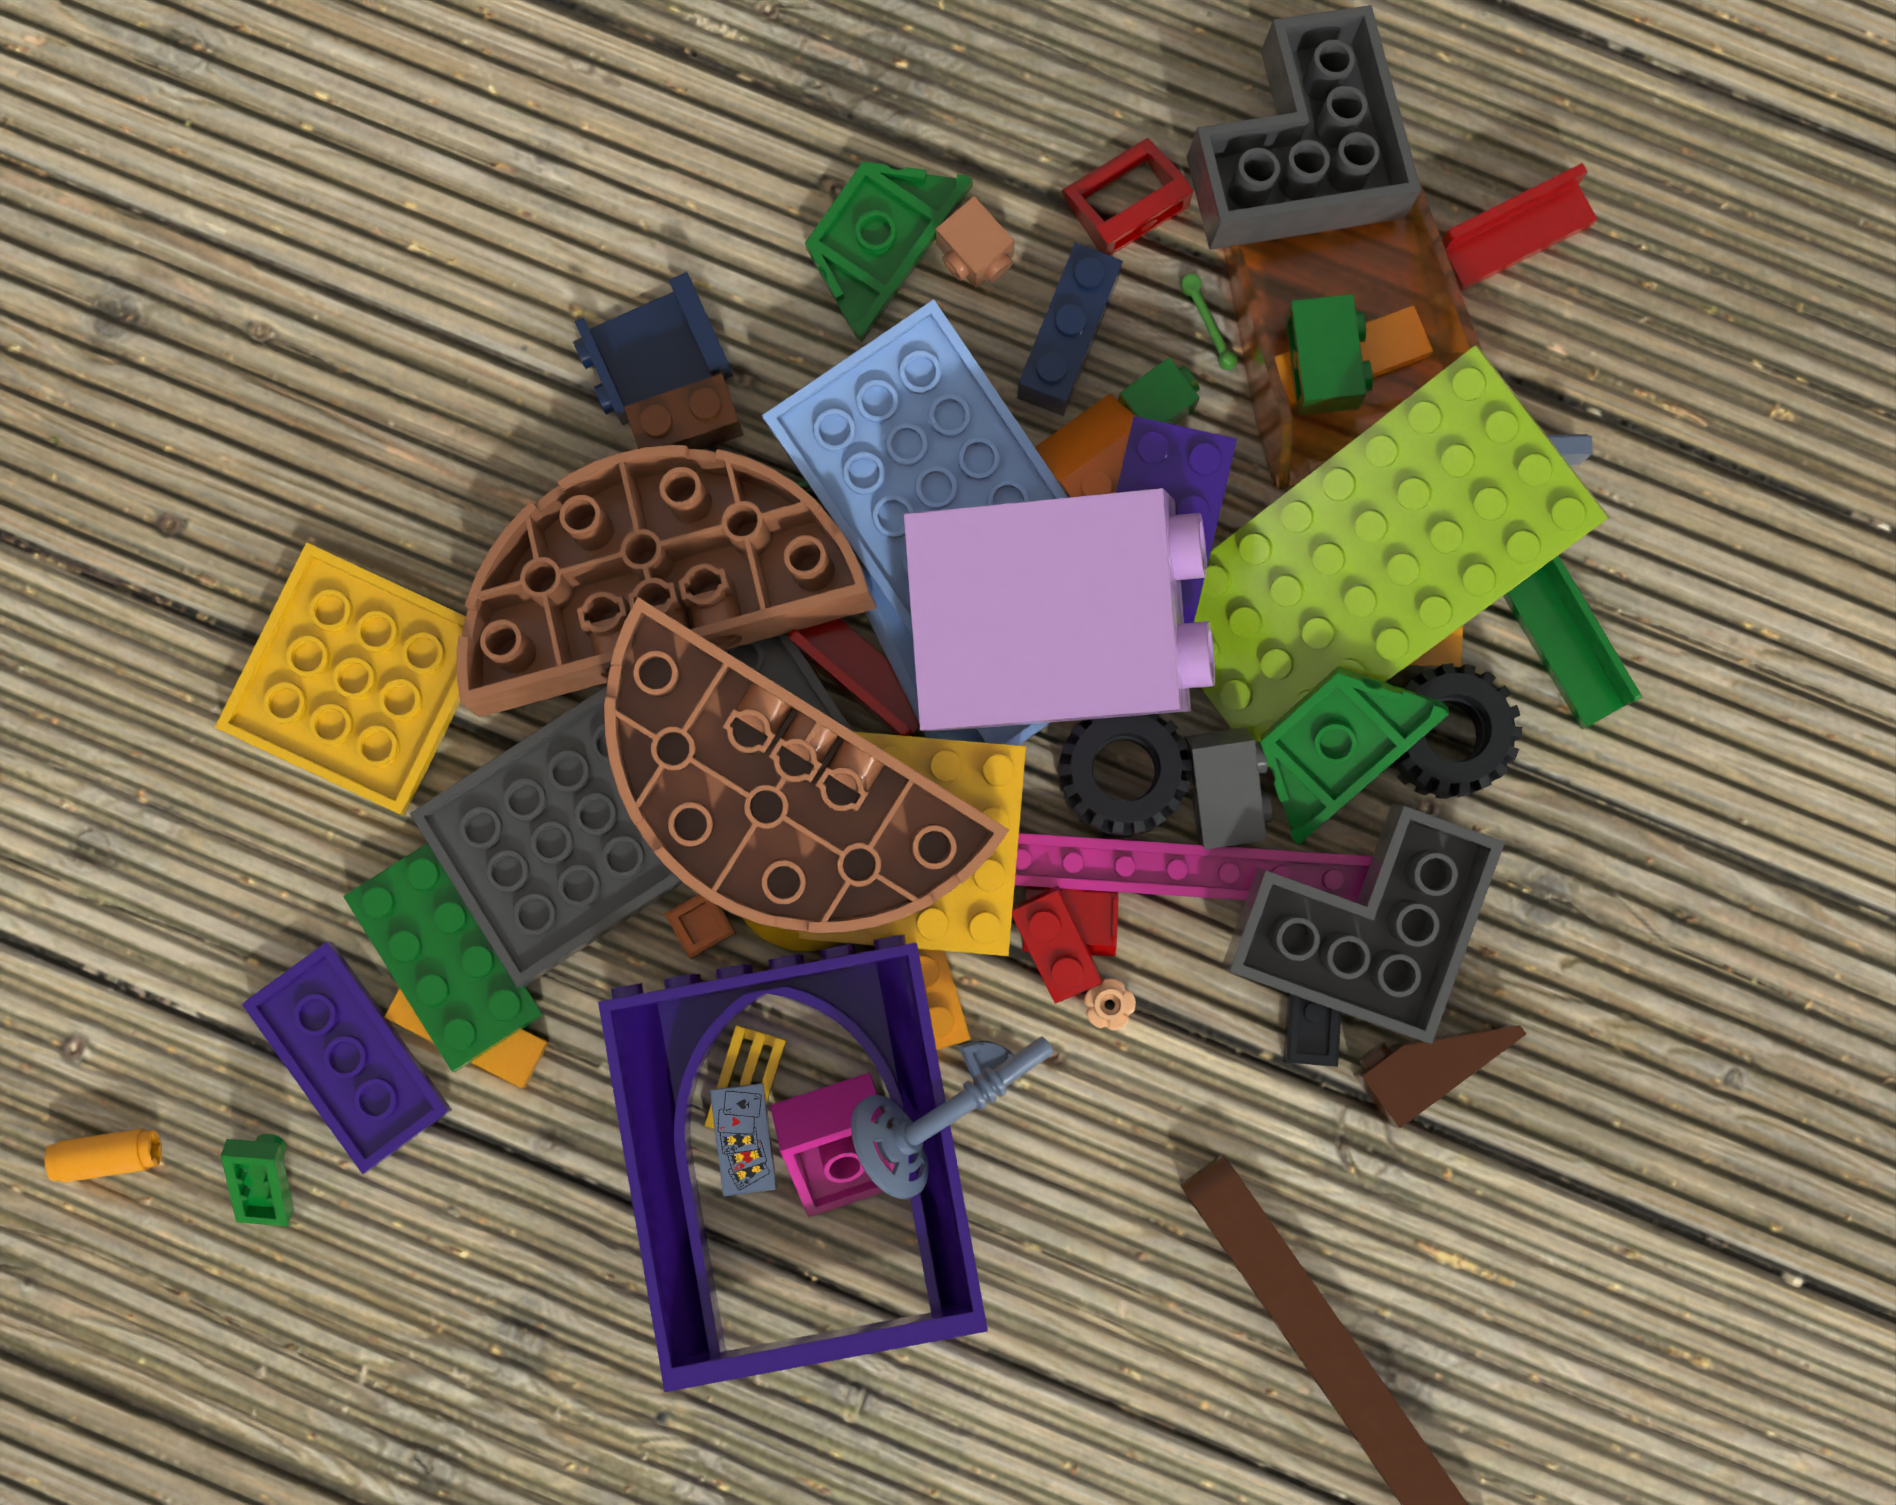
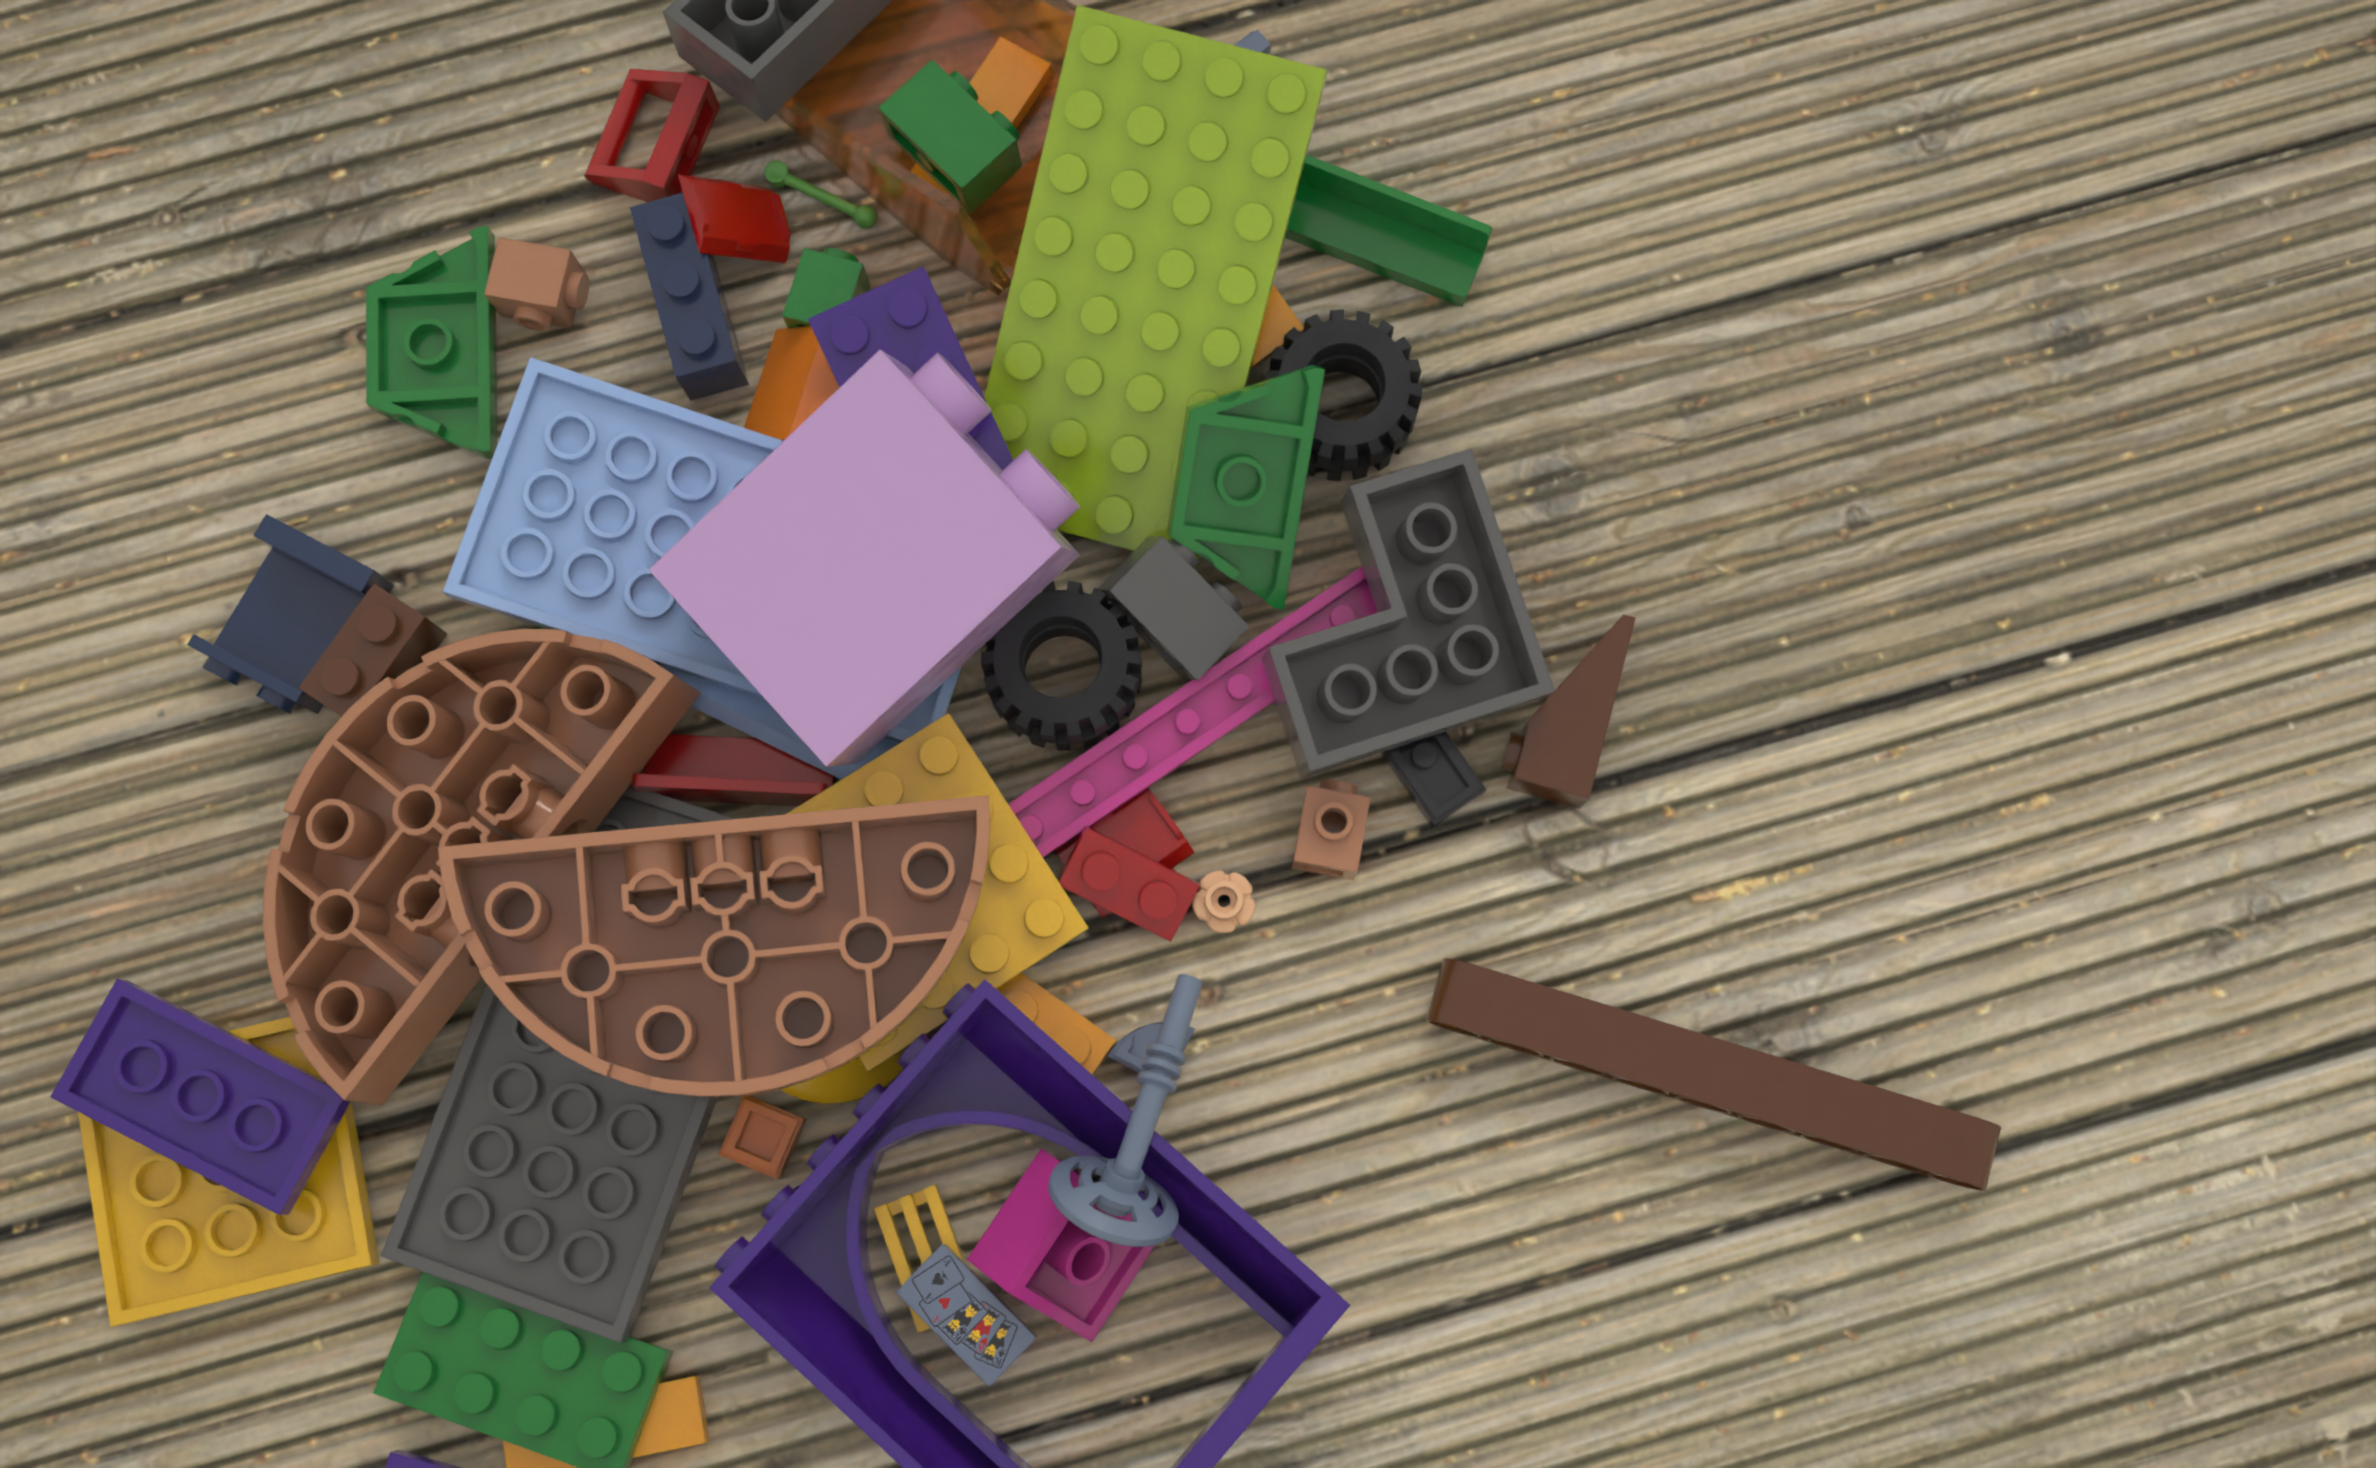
camera: 40 degrees left, 5 degrees down
none -> dark purple plate [50,978,351,1215]
none -> red piece [678,174,791,263]
none -> nougat brick [1291,779,1371,880]

